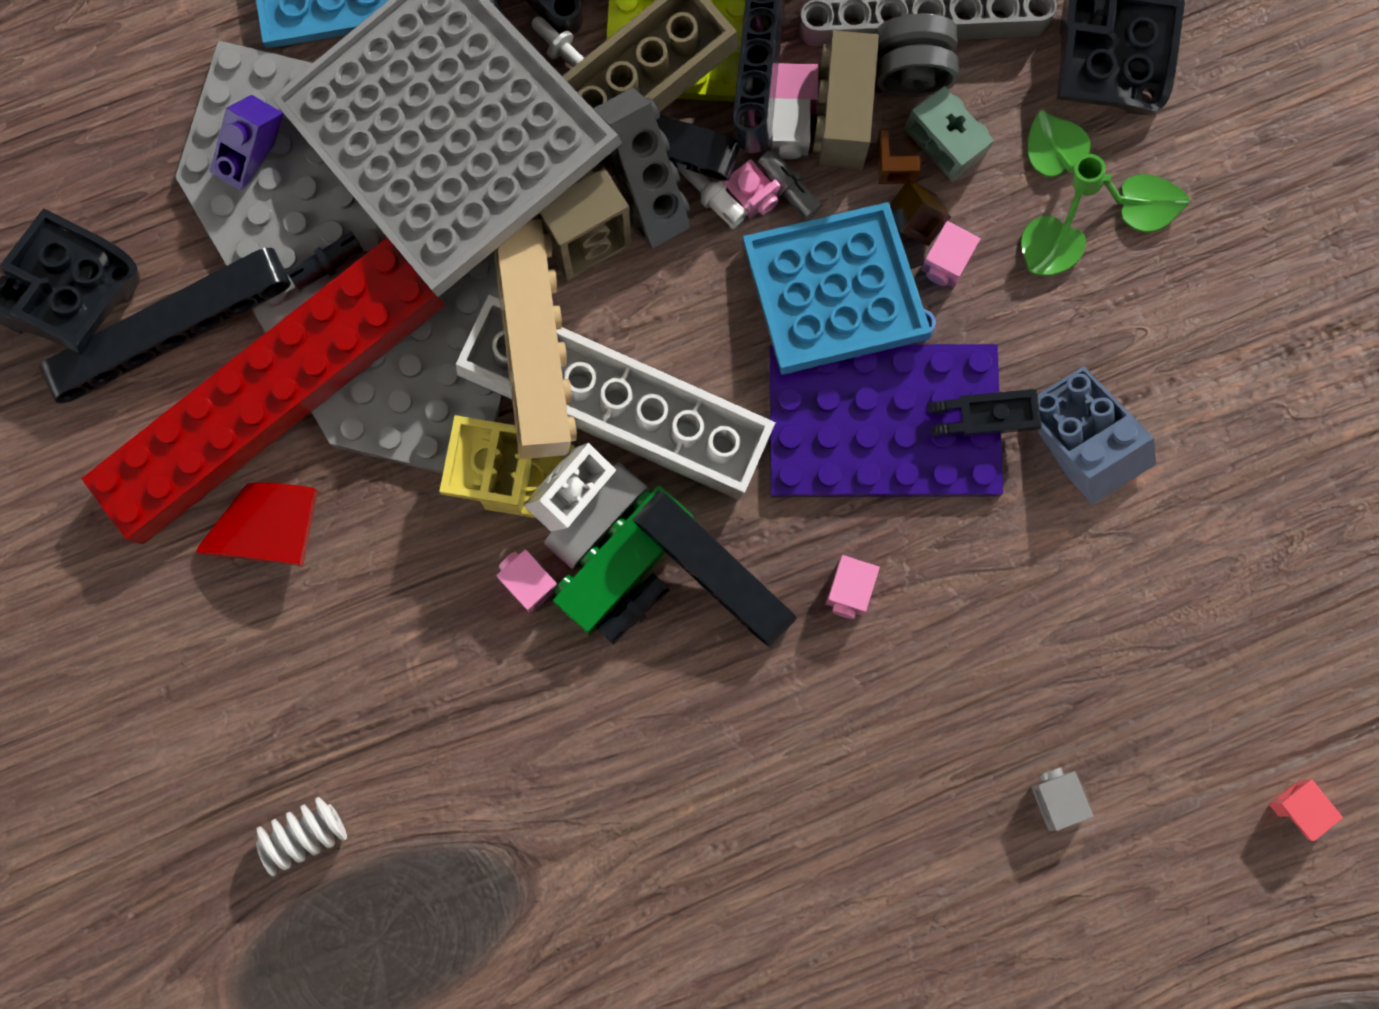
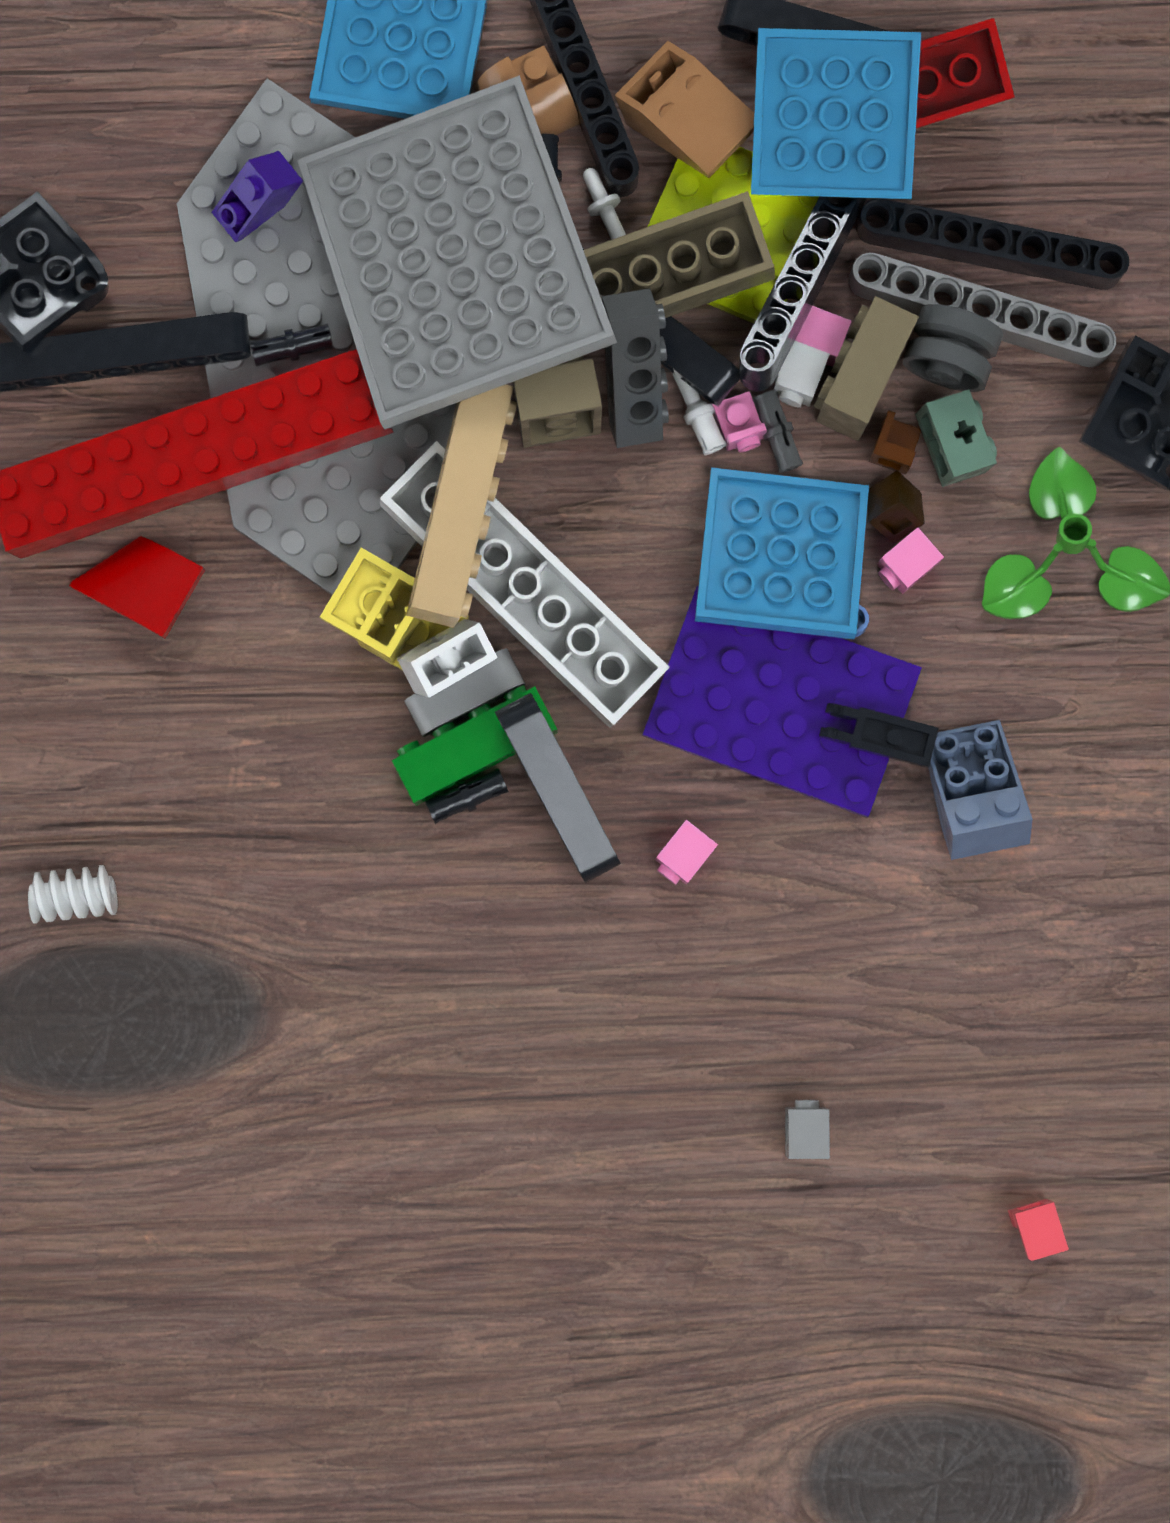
camera: 20 degrees right, 5 degrees up
bright pink brick [496,549,557,615] -> none

